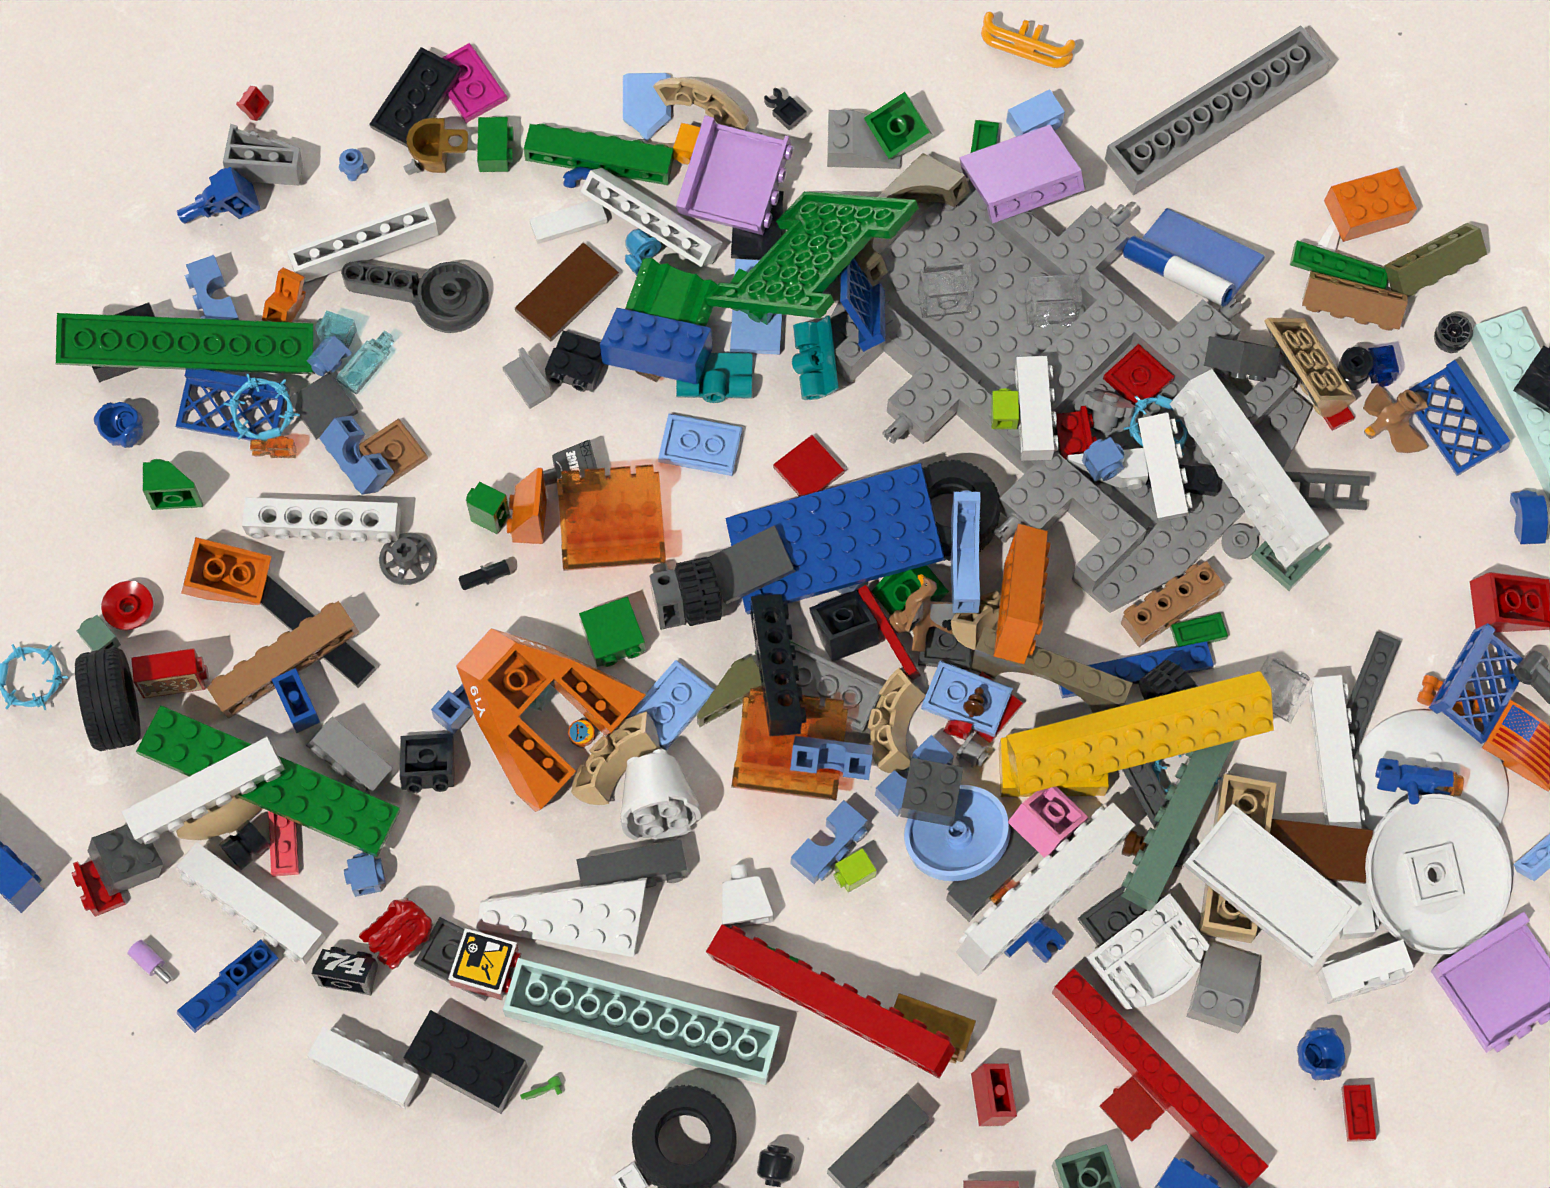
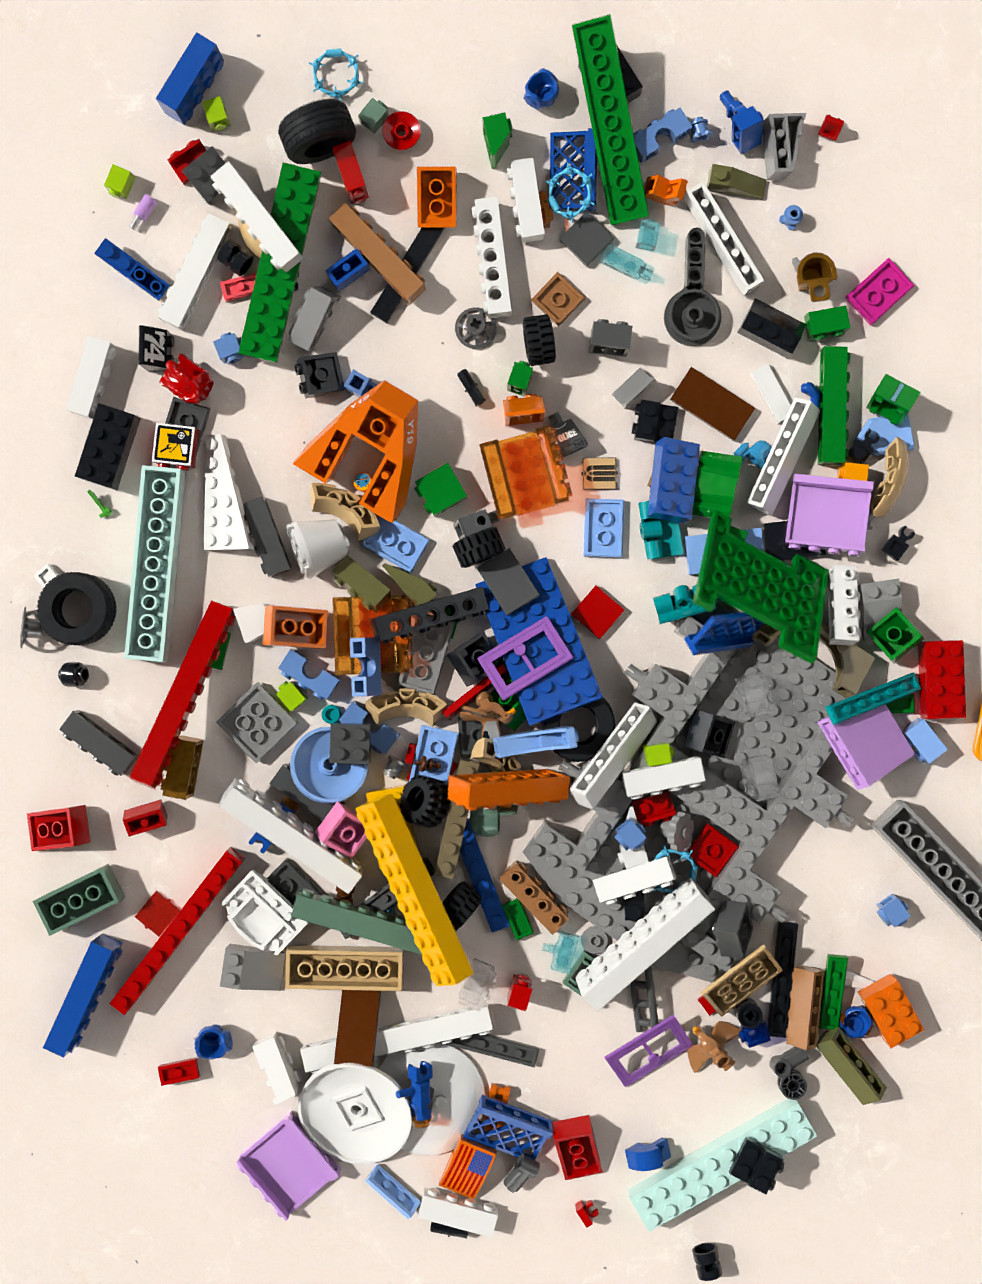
camera: 80 degrees right, 20 degrees up
medium blue brick [307,336,352,376] -> none
medium blue arch [319,416,394,495] -> none
black tile [369,47,462,147] -> none
door [1123,208,1265,307] -> none
white tile [1183,804,1359,968] -> none
blue fence [1408,360,1510,476] -> none
none -> lime brick [104,164,135,199]
none -> lime brick [202,96,230,131]
none -> light grey plate [216,682,298,763]
none -> orange brick [263,605,328,649]
none -> teal tile [322,705,341,724]
none -> olive brick [332,555,392,613]
none -> black tyre [400,775,451,828]
none -> sand green piece [470,804,518,837]
none -> medium lavender door [477,616,573,701]
none -> white brick [507,157,545,243]
none -> red brick [507,973,533,1011]
none -> black tyre [523,314,556,366]
none -> clear light blue plate [542,931,579,974]
none -> white brick [570,702,657,809]
none -> piece [581,457,618,490]
none -> dark grey brick [588,319,633,357]
none -> medium lavender door [604,1014,693,1087]
none -> black slope [684,709,736,758]
none -> medium blue brick [691,117,712,143]
none -> olive slope [707,164,766,200]
none -> black slope [737,298,806,359]
none -> black tile [767,921,798,1038]
none -> dark grey piece [769,1046,809,1078]
none -> teal tile [825,672,922,725]
none -> white brick [828,565,861,646]
none -> blue hair [840,1005,874,1038]
none -> black plate [848,428,880,464]
none -> green container [866,374,921,426]
none -> medium blue brick [876,894,910,927]
none -> red brick [918,640,966,719]

